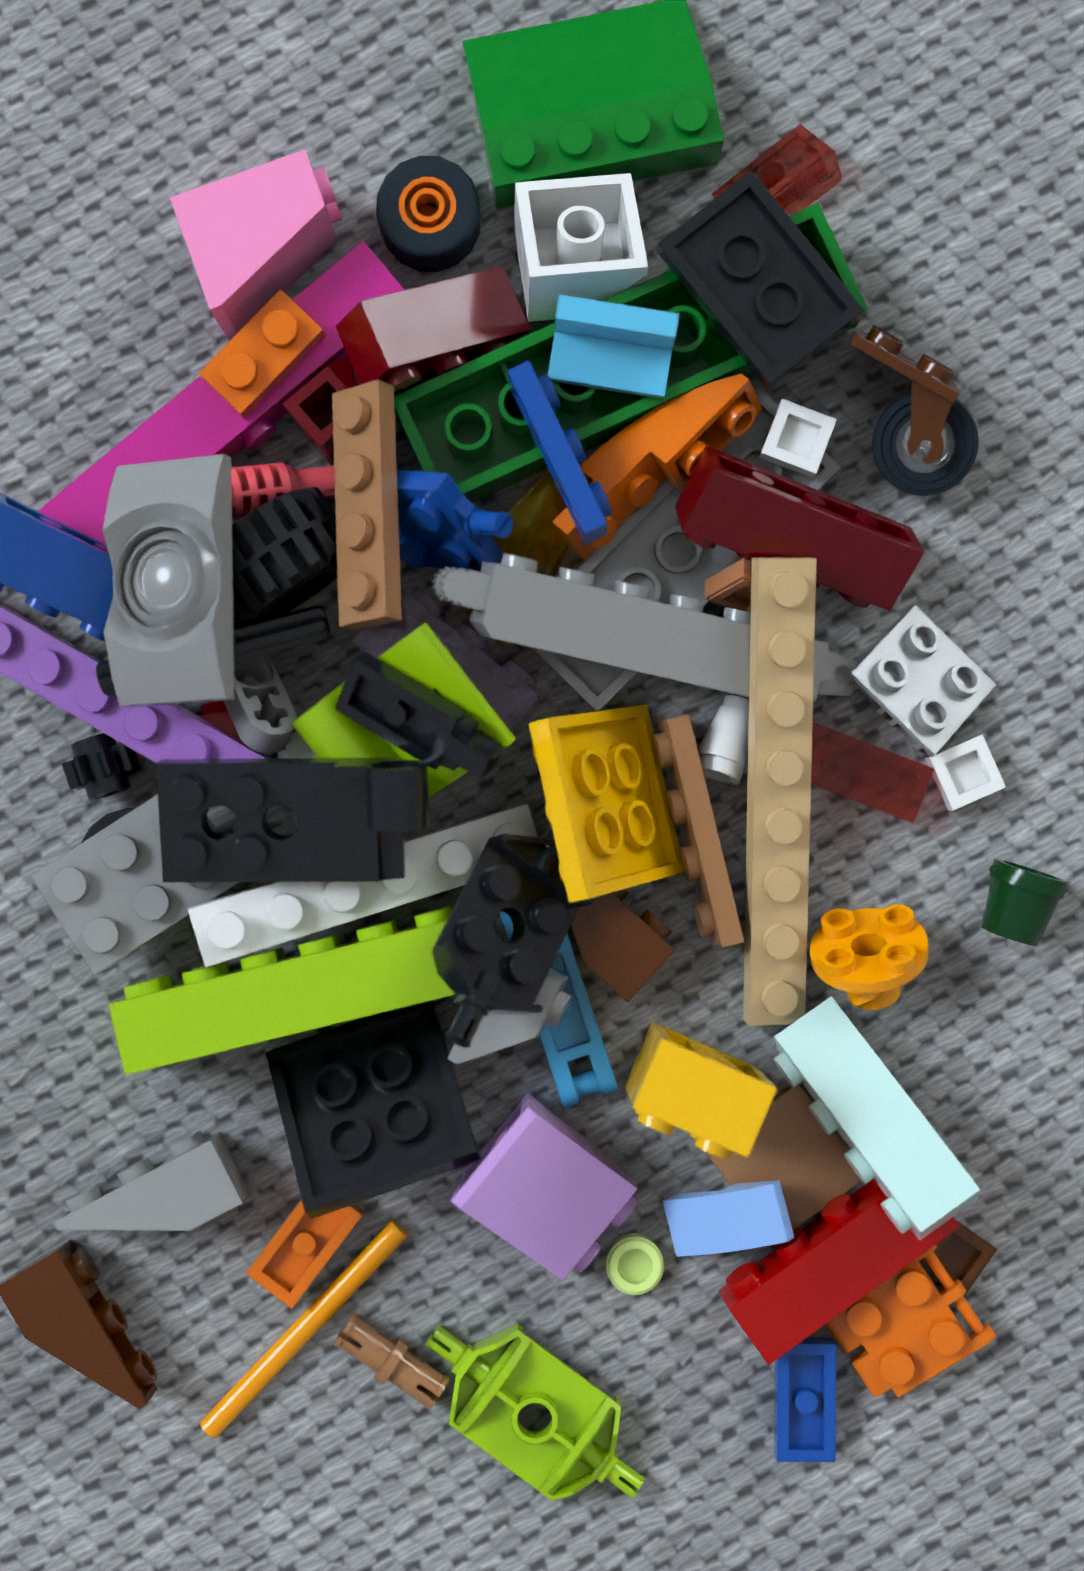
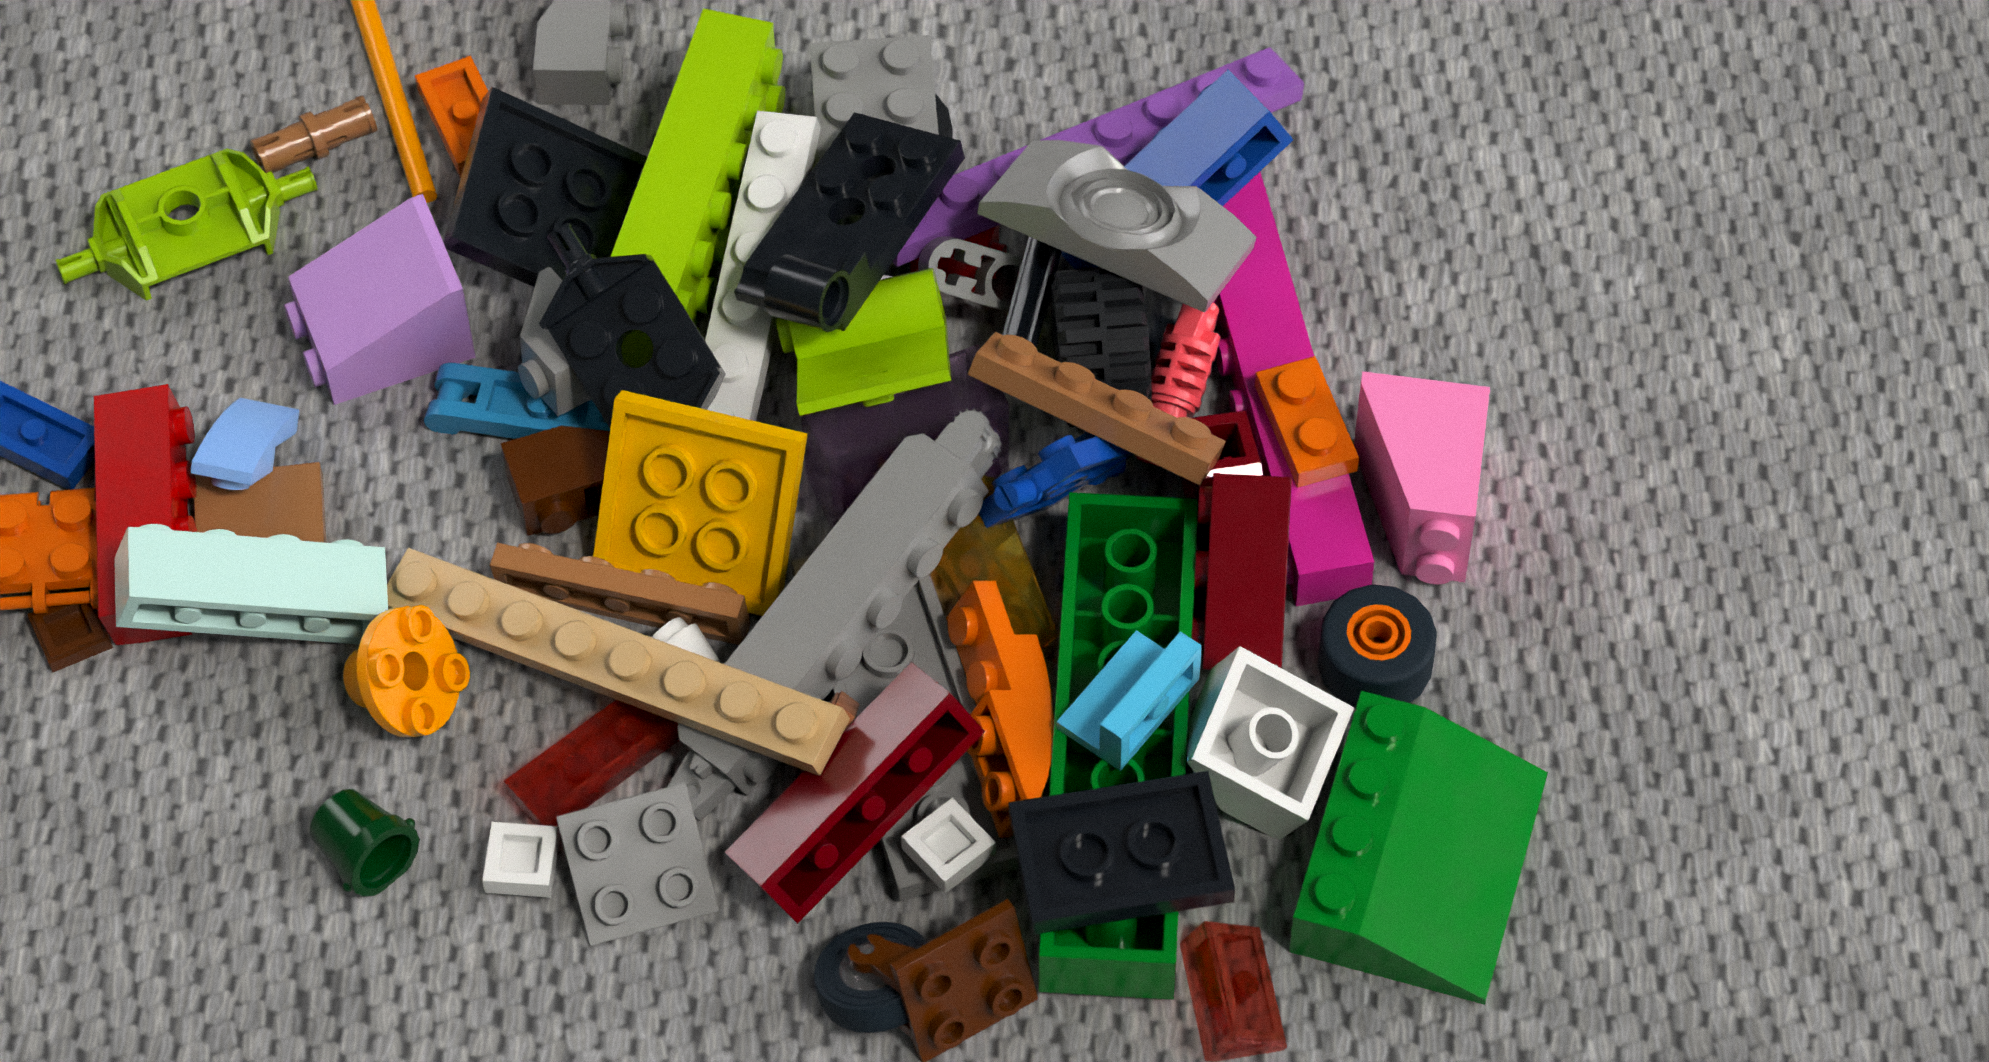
camera: 120 degrees right, 30 degrees down
black gear [62,733,140,801] -> none
black hinge [335,651,504,779] -> none
blue plate [507,360,612,545] -> none
yellowish green tile [606,1233,664,1295] -> none
yellow brick [624,1021,777,1160] -> none

